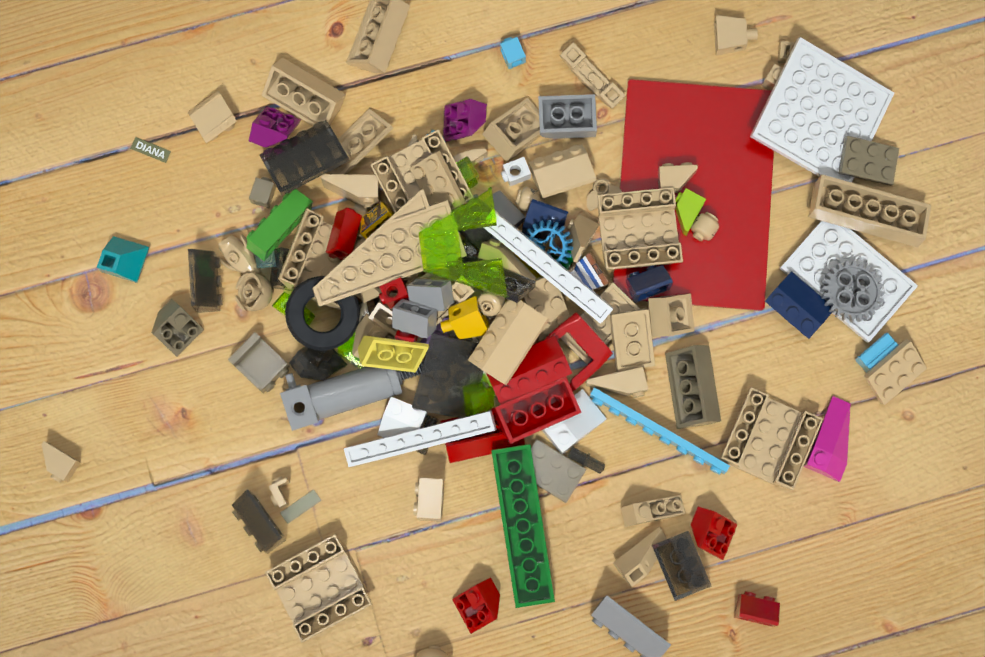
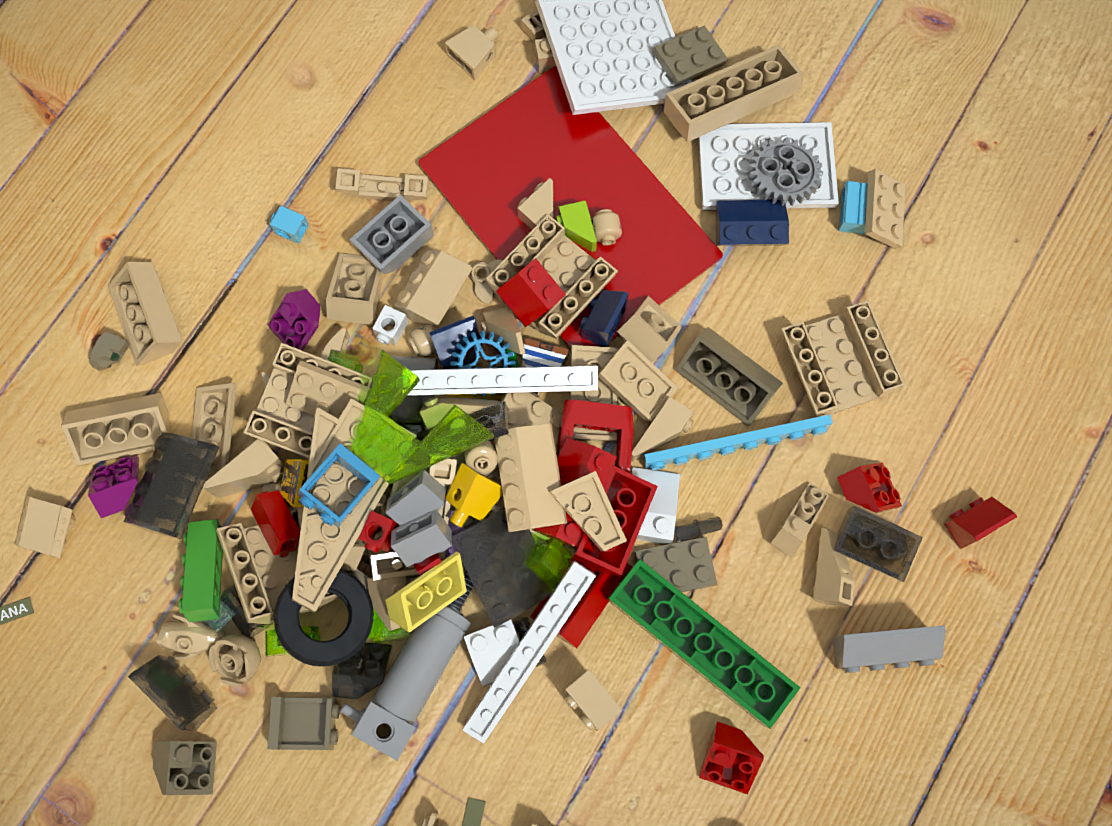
camera: 45 degrees left, 5 degrees down
teal slope [96,236,150,283] -> none
dark tan brick [249,177,276,208] -> none
dark pink wedge [803,396,851,482] -> none
none -> dark tan rock [89,332,129,371]
none -> dark azure window [298,443,380,528]
none -> red slope [495,258,566,327]
none -> tan wing [549,471,627,552]

